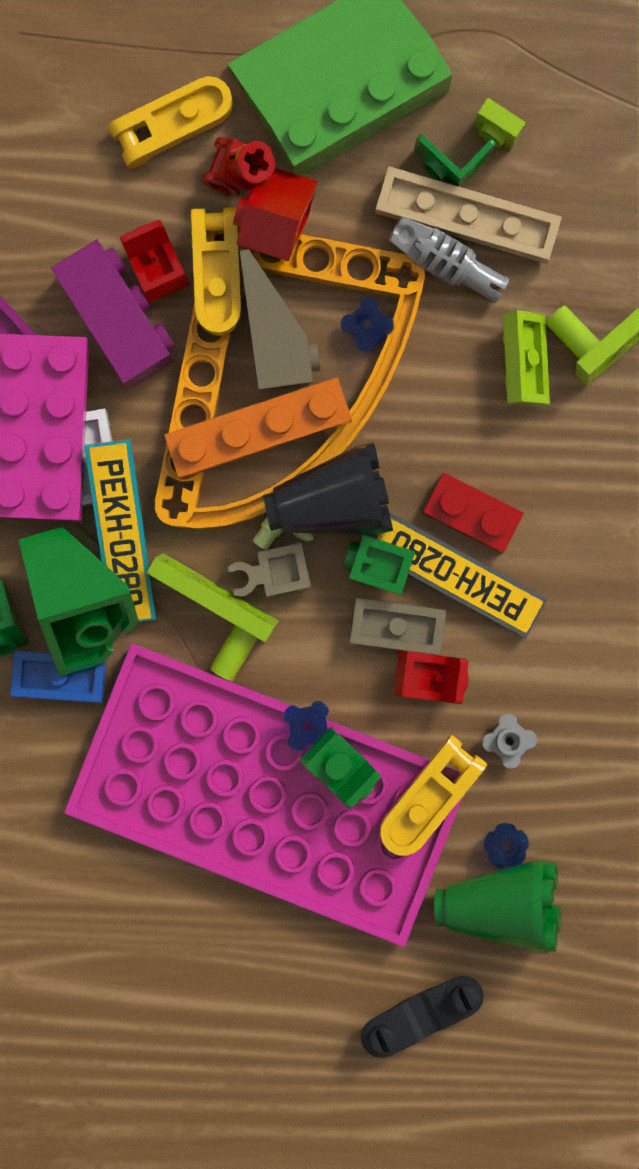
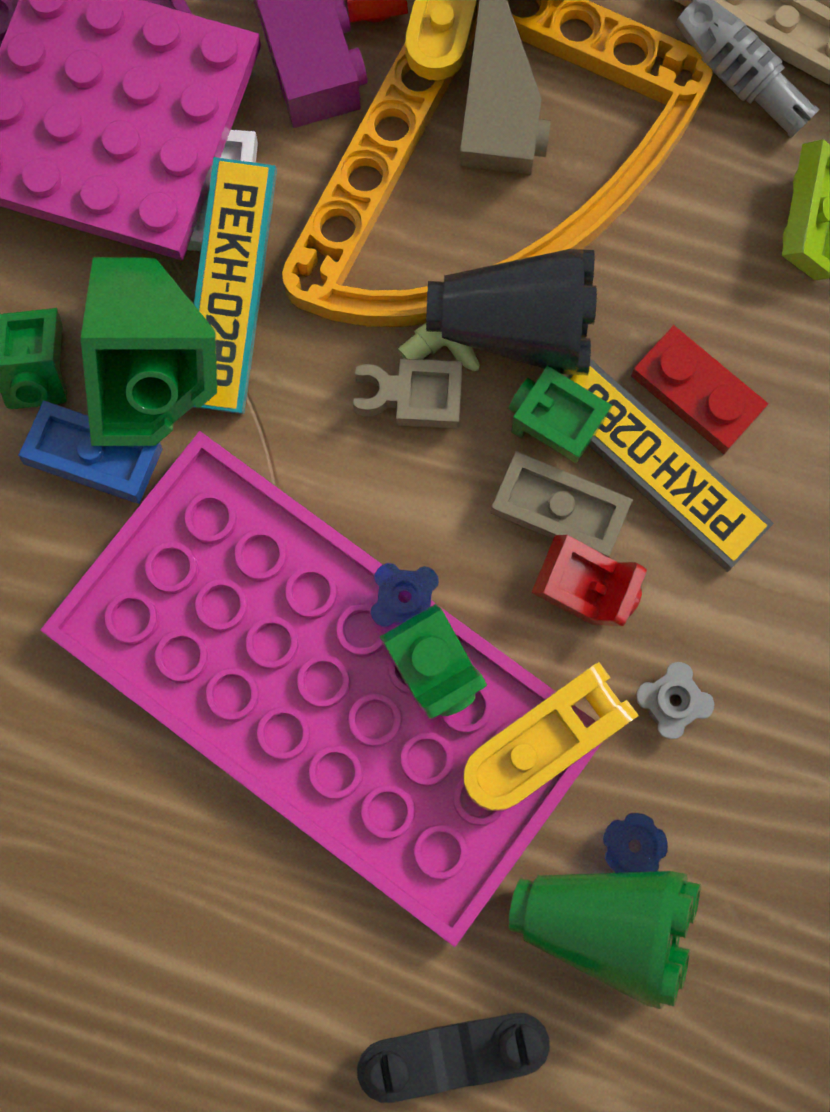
camera: 20 degrees right, 10 degrees down
lime piece [147,553,279,681] -> none
orange plate [164,377,352,479] -> none
clear blue plate [341,297,394,352] -> none

